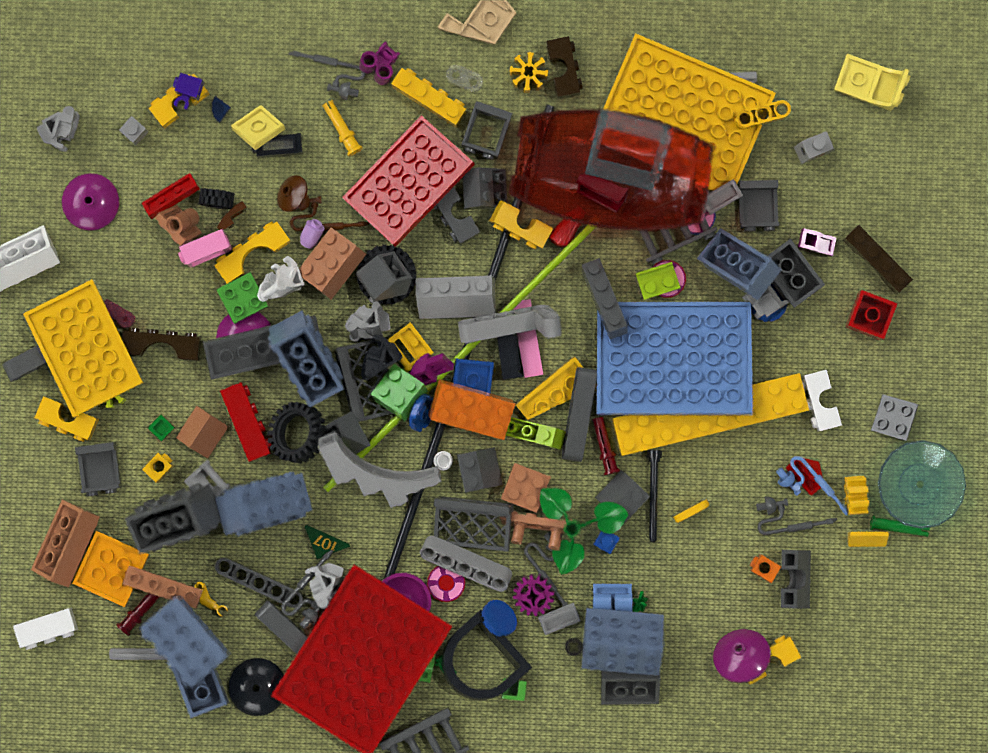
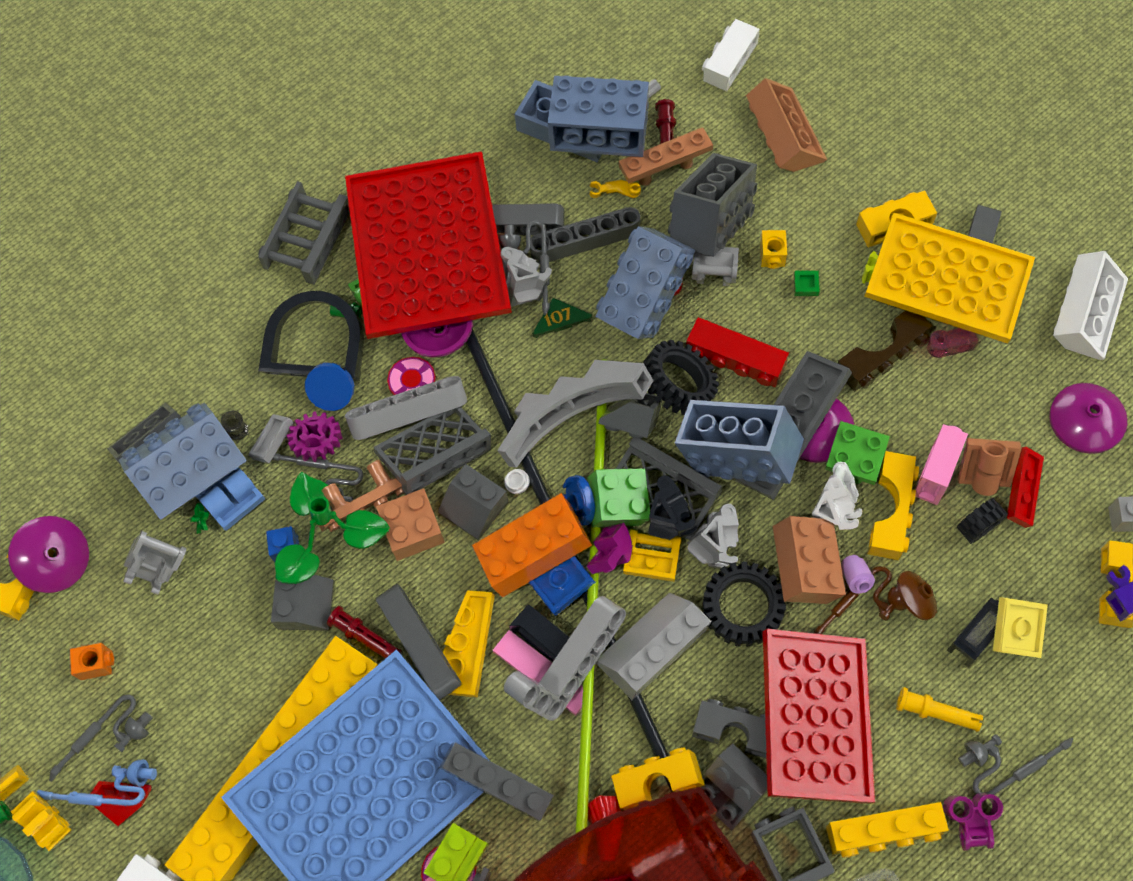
camera: 145 degrees right, 20 degrees down
light orange plate [72,531,150,607] -> none
dark grey panel [75,442,122,497] -> none
nougat slope [176,406,229,458] -> none
dark blue tile [212,96,231,123] -> none
reddish brown slope [217,201,247,230] -> none
black dish [228,658,284,716] -> none
dark grey slope [356,251,412,302] -> none
bright green panel [501,678,527,701] -> none
lime slope [506,417,566,450] -> none
black piece [647,450,662,542] -> none
yellow tile [673,499,710,523] -> none
dark grey arch [781,550,811,609] -> none
none -> light grey piece [123,531,187,595]

